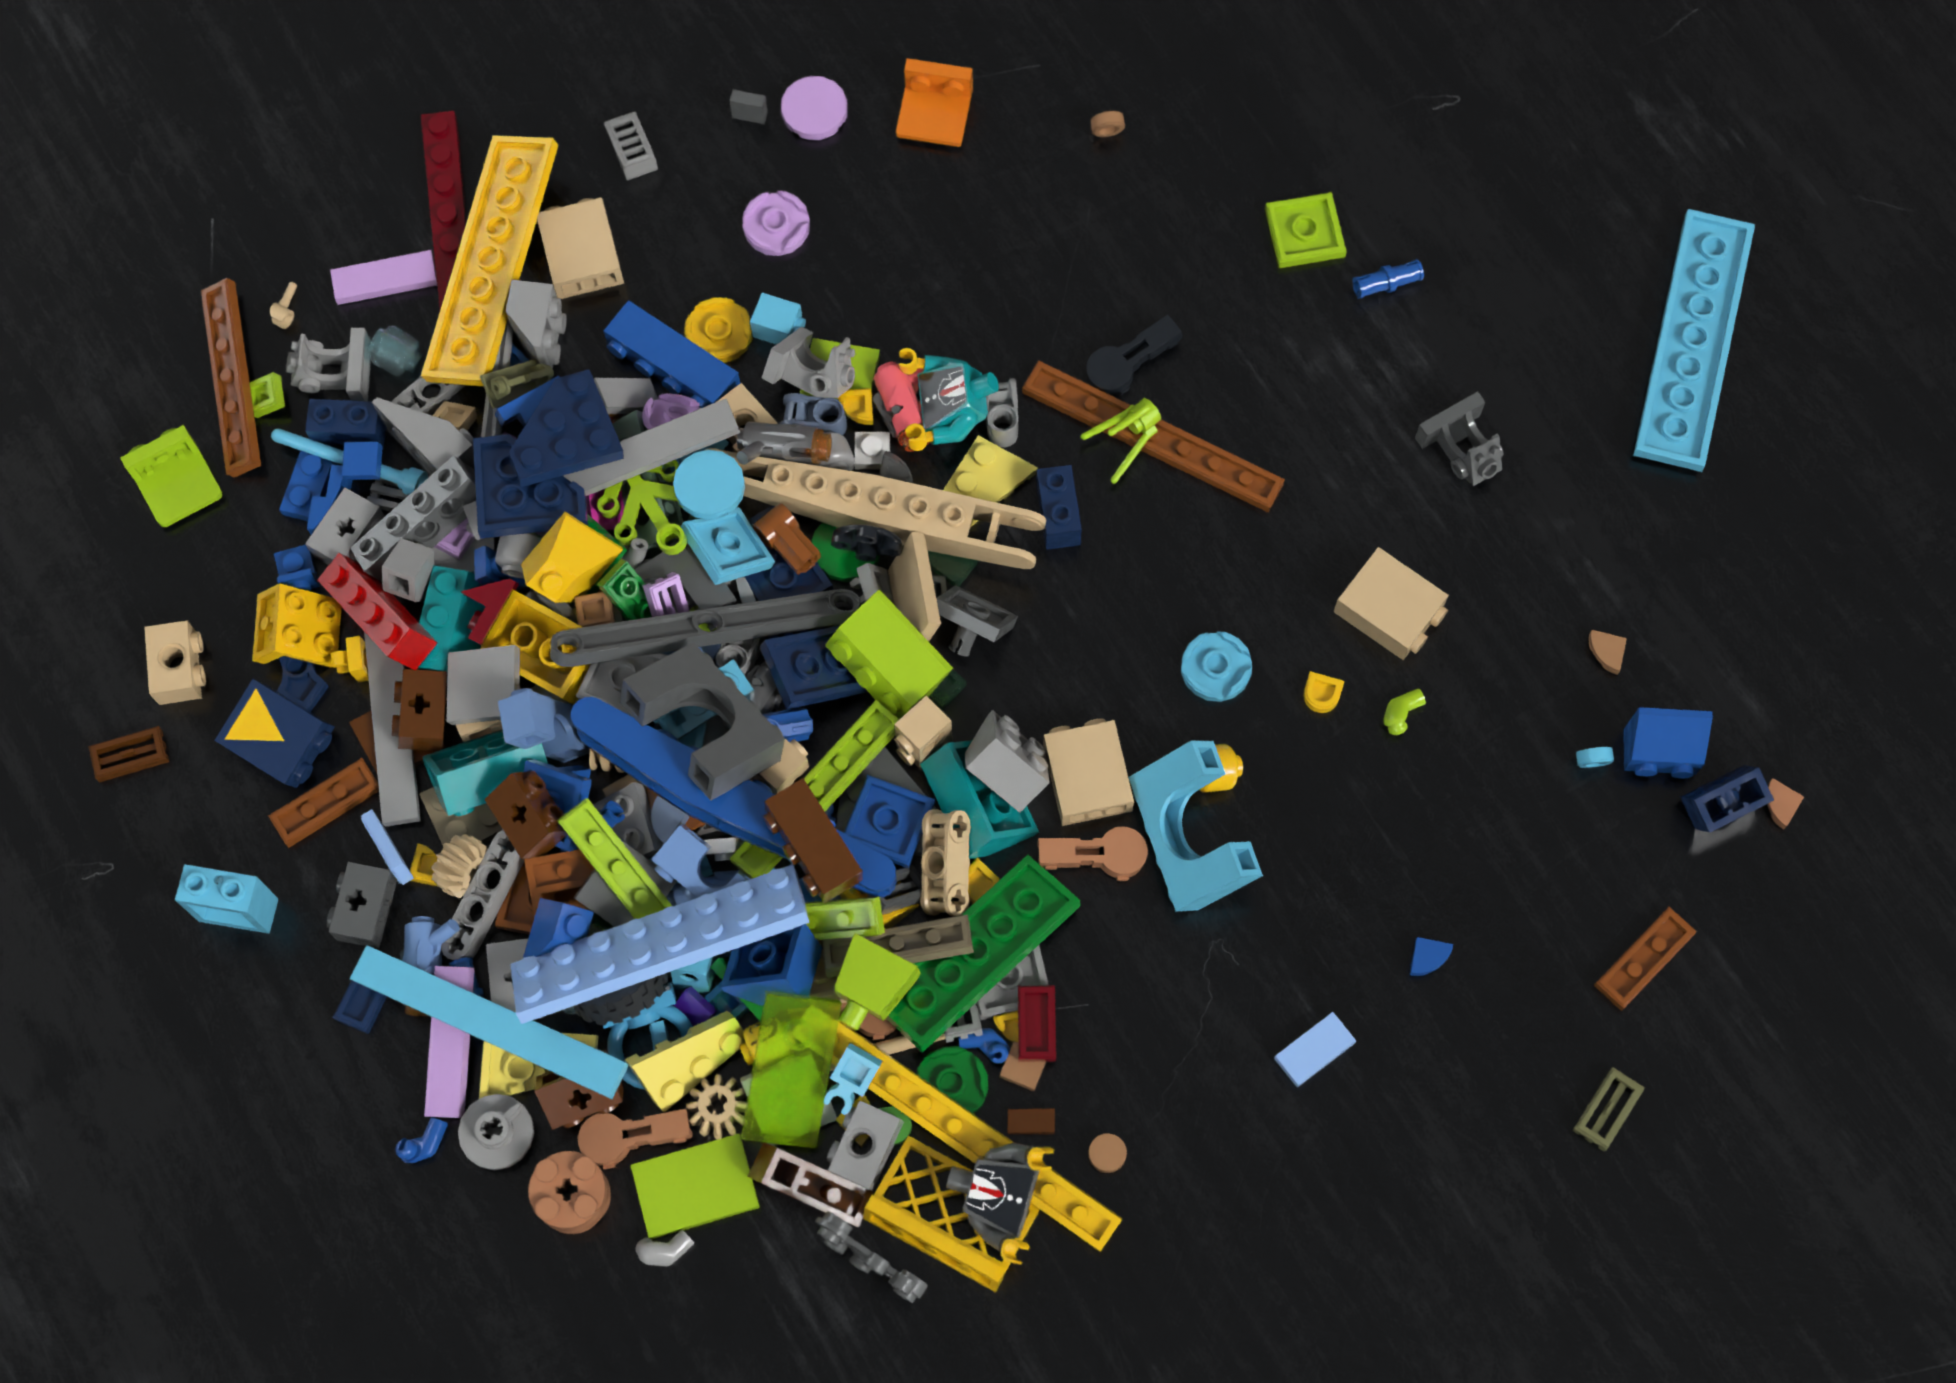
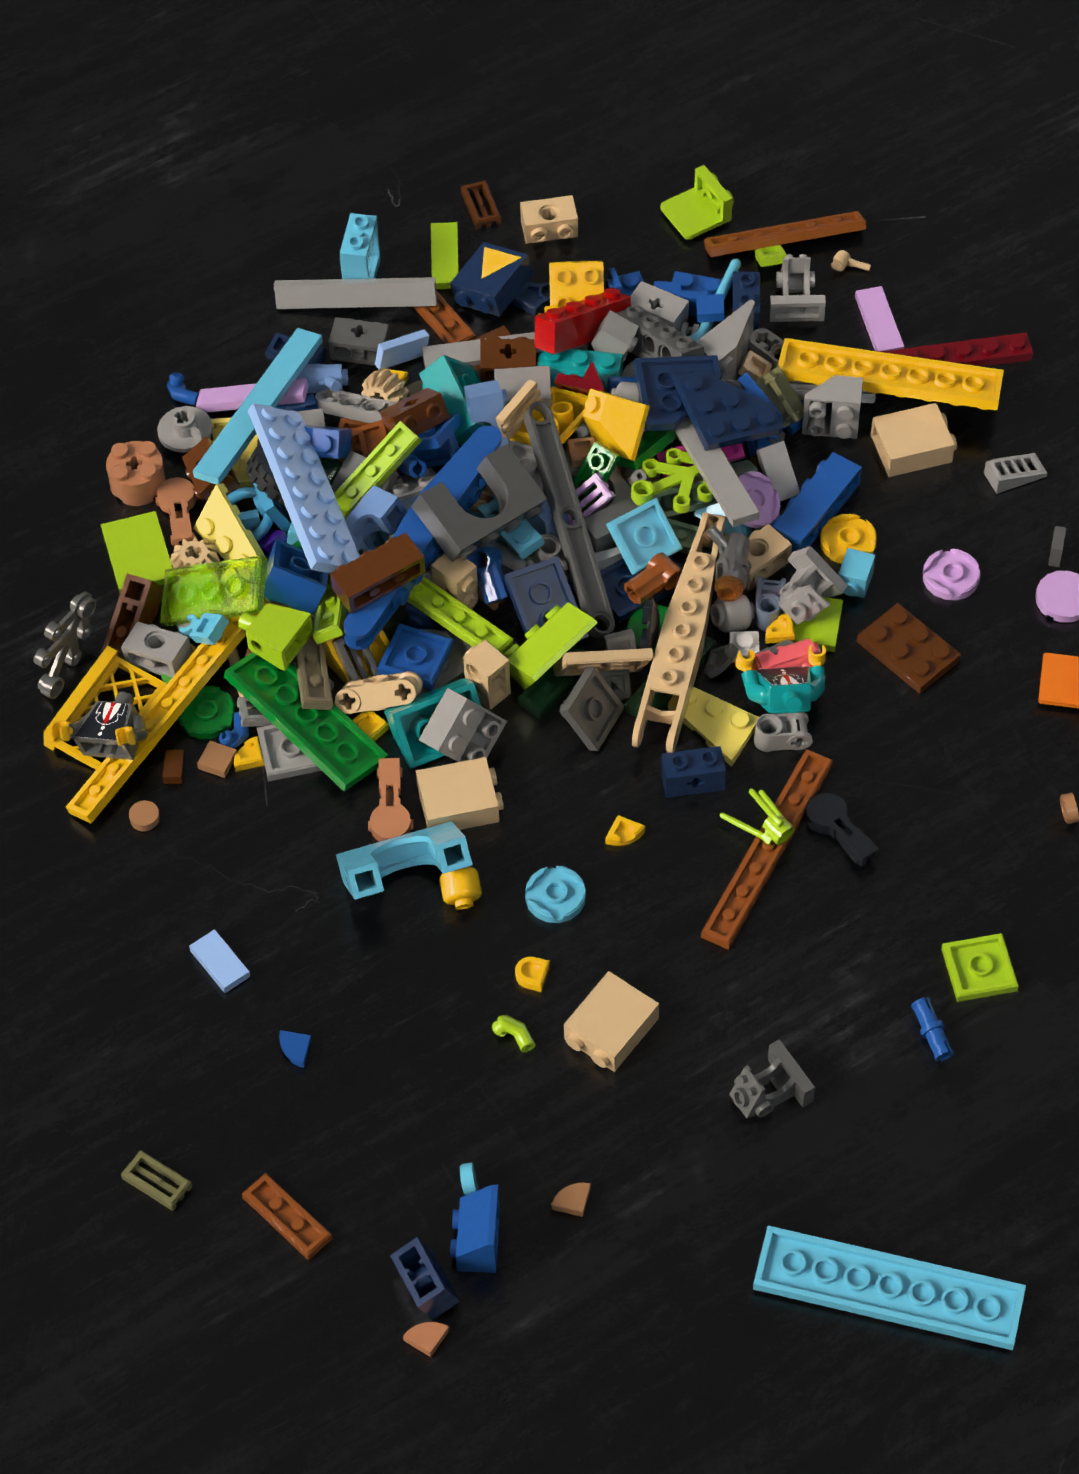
camera: 90 degrees right, 15 degrees down
clear light blue head [368,325,422,377] -> none
light grey arm [636,1230,695,1267] -> none
medium azure tile [673,450,745,520] -> none
dark red tile [1018,986,1056,1062] -> none
none -> light grey tile [274,277,438,309]
none -> lime tile [431,222,459,290]
none -> tan tile [495,379,543,440]
none -> yellow tile [605,815,645,846]
none -> reddish brown plate [857,603,961,694]

